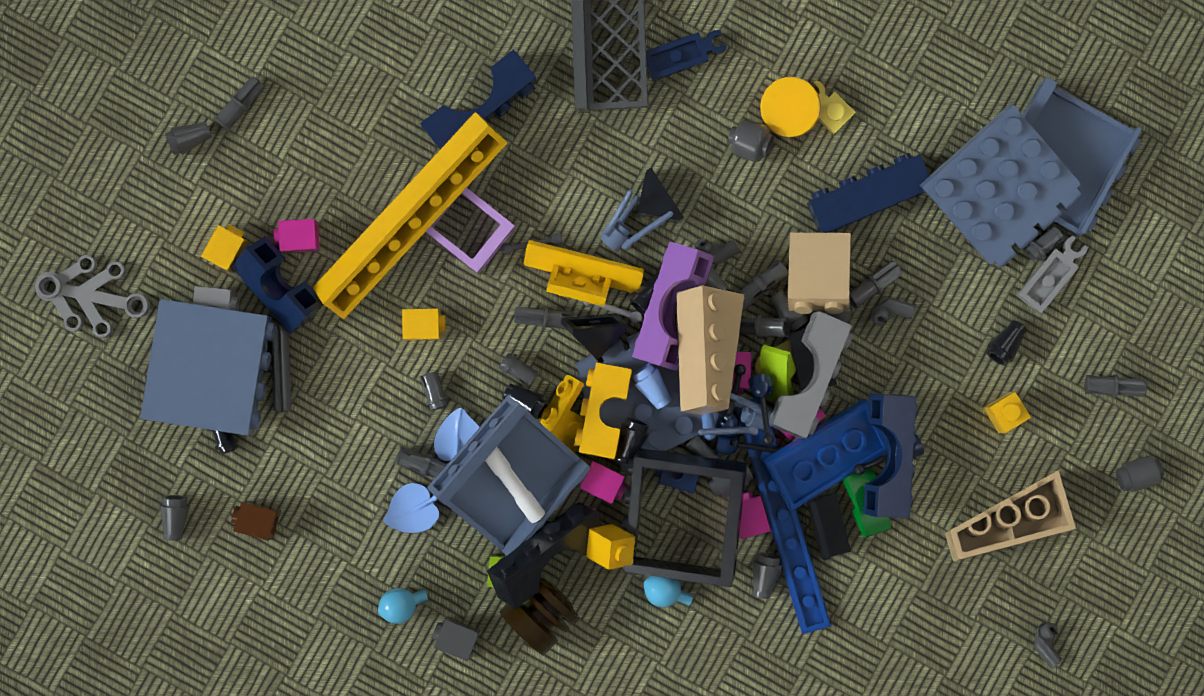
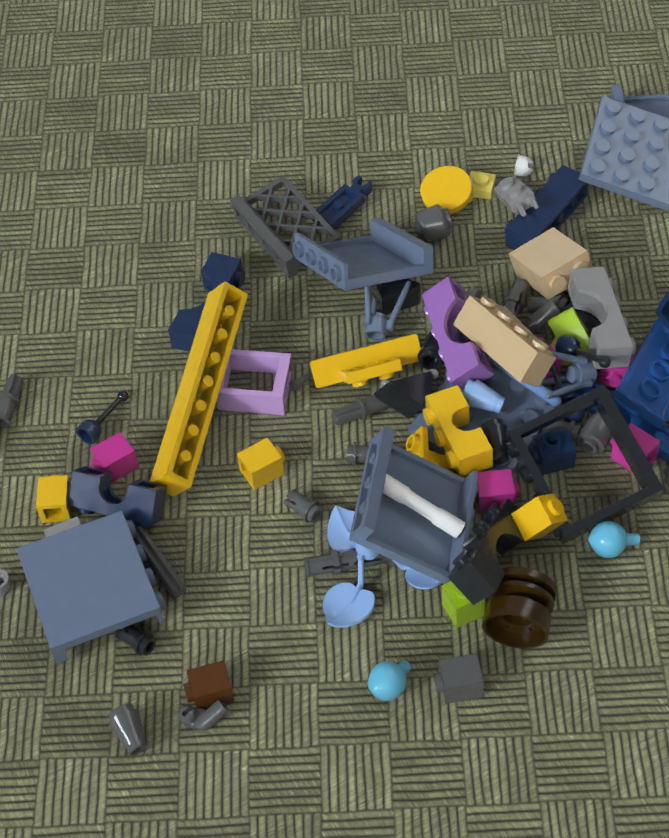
camera: 25 degrees left, 35 degrees down
dark grey axle [850,261,902,309] -> none
dark grey arm [871,298,916,325] -> none
none -> dark blue hinge [76,390,129,445]
none -> dark grey arm [179,699,229,730]
none -> sand blue panel [292,217,433,291]
none -> light grey plate [493,176,539,216]
none -> white hinge [514,155,534,176]

